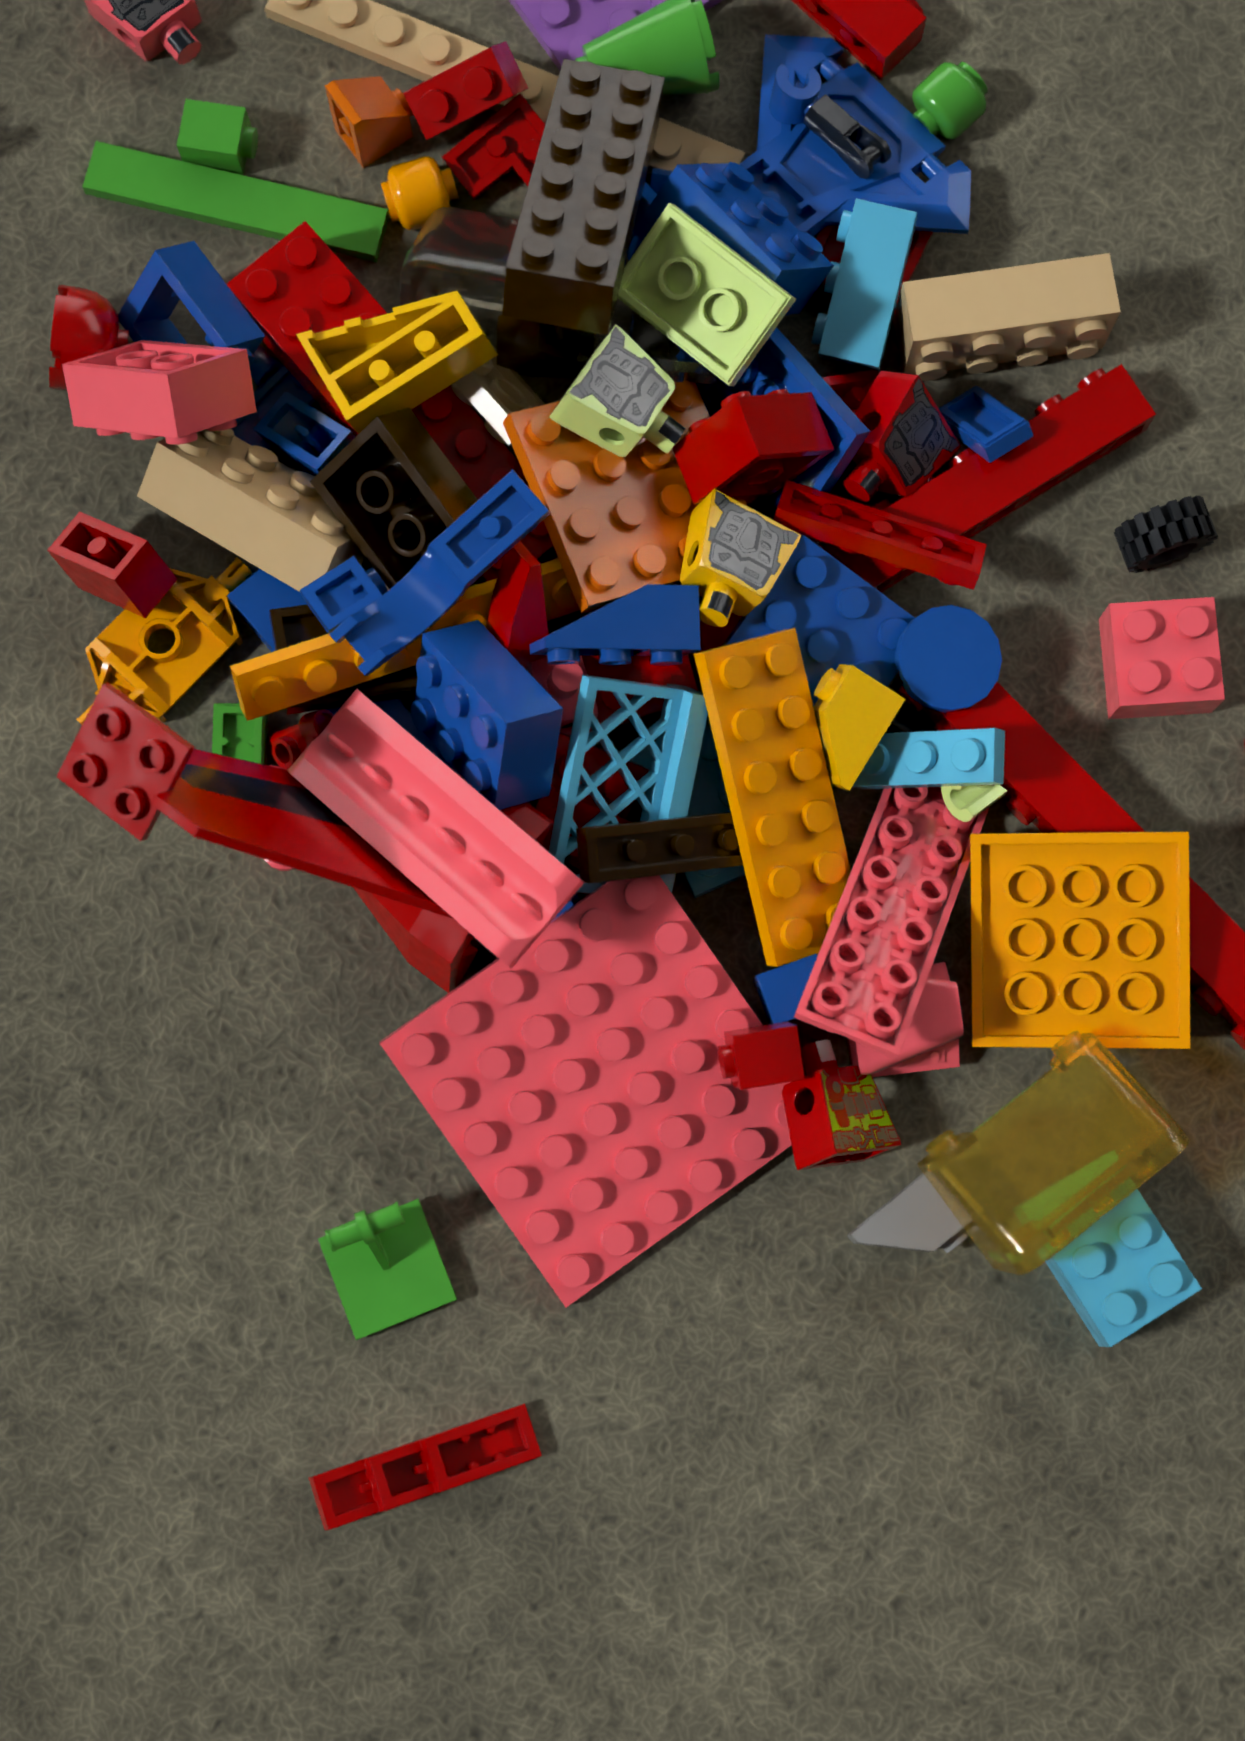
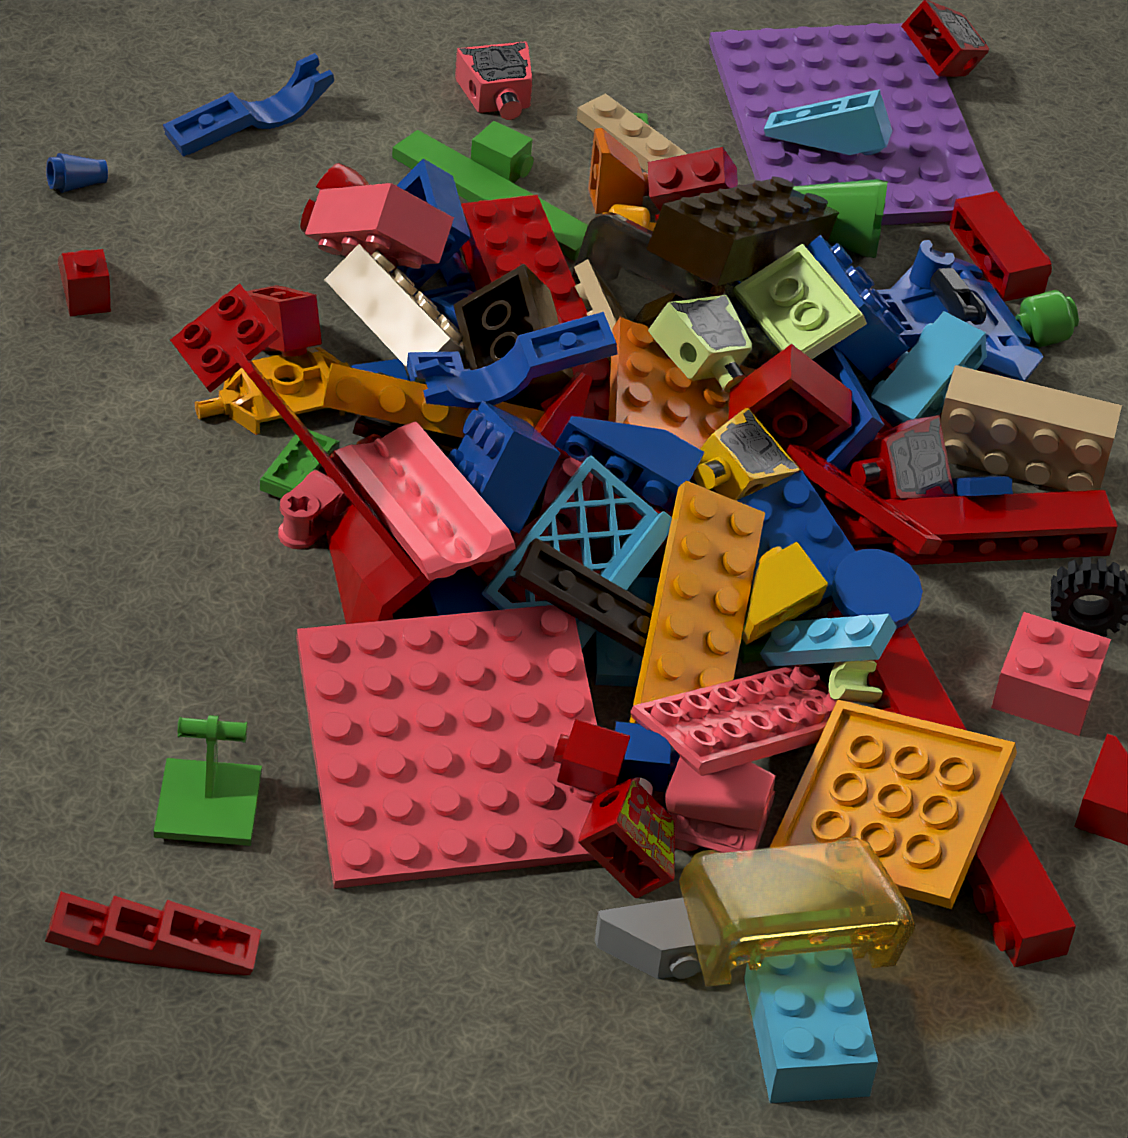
camera: 20 degrees right, 35 degrees down
yellow wedge [296,290,498,434] -> none

